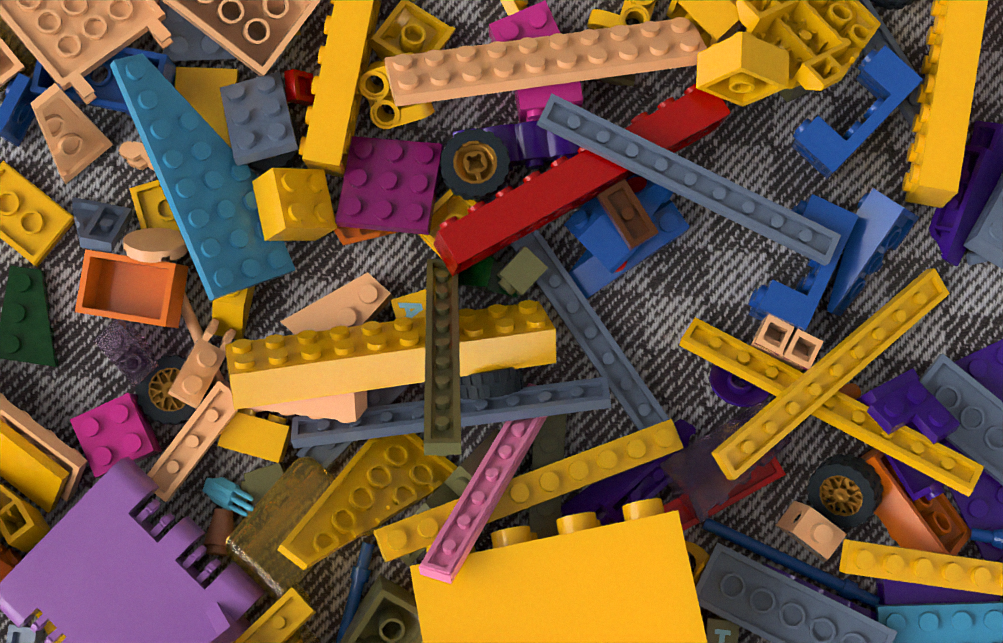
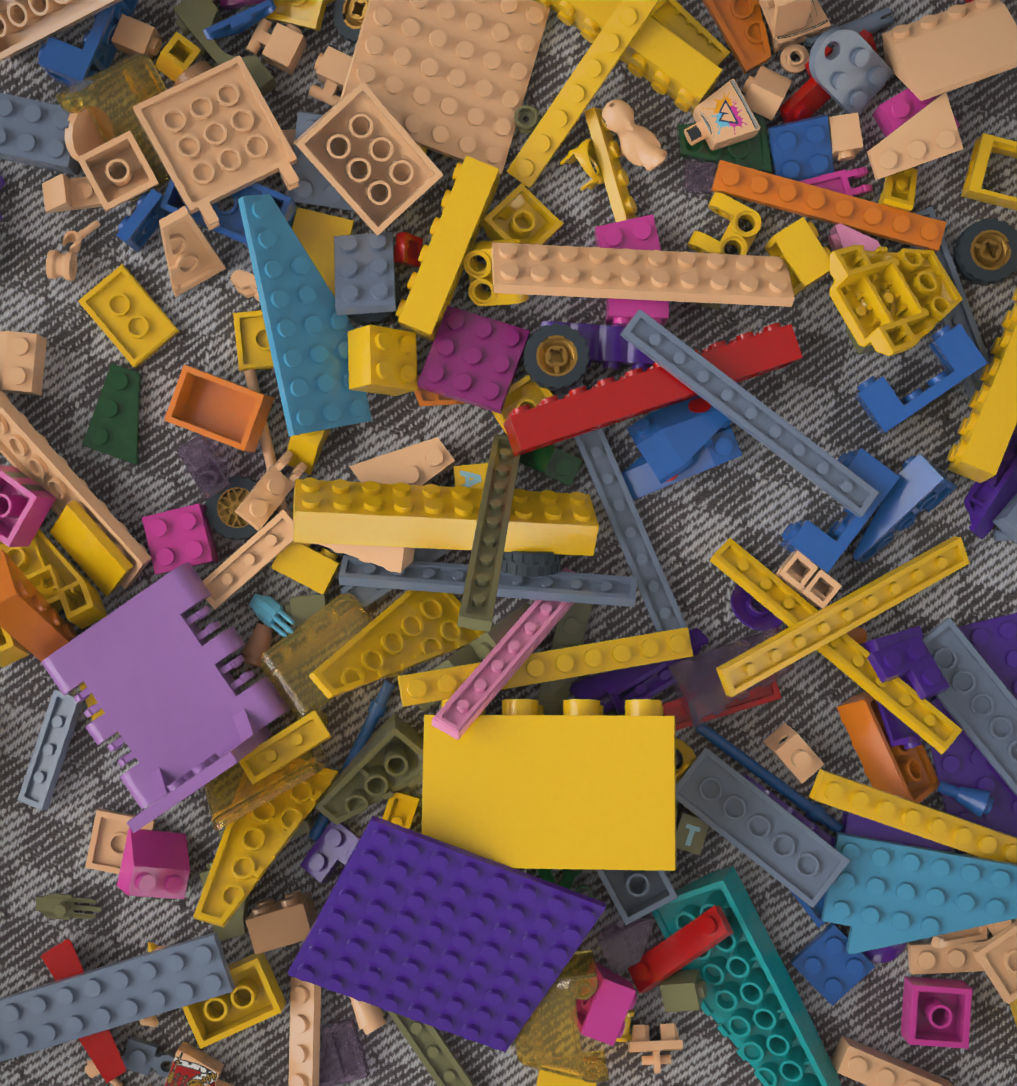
camera: 15 degrees right, 5 degrees up
sand blue wing [72,197,132,253] -> none
light nougat tile [123,228,188,263] -> none
olive brick [496,246,548,296] -> none
reddish brown plate [596,179,659,251] -> none
yellow brick [696,32,789,107] -> none
black wheel [807,453,883,528] -> none

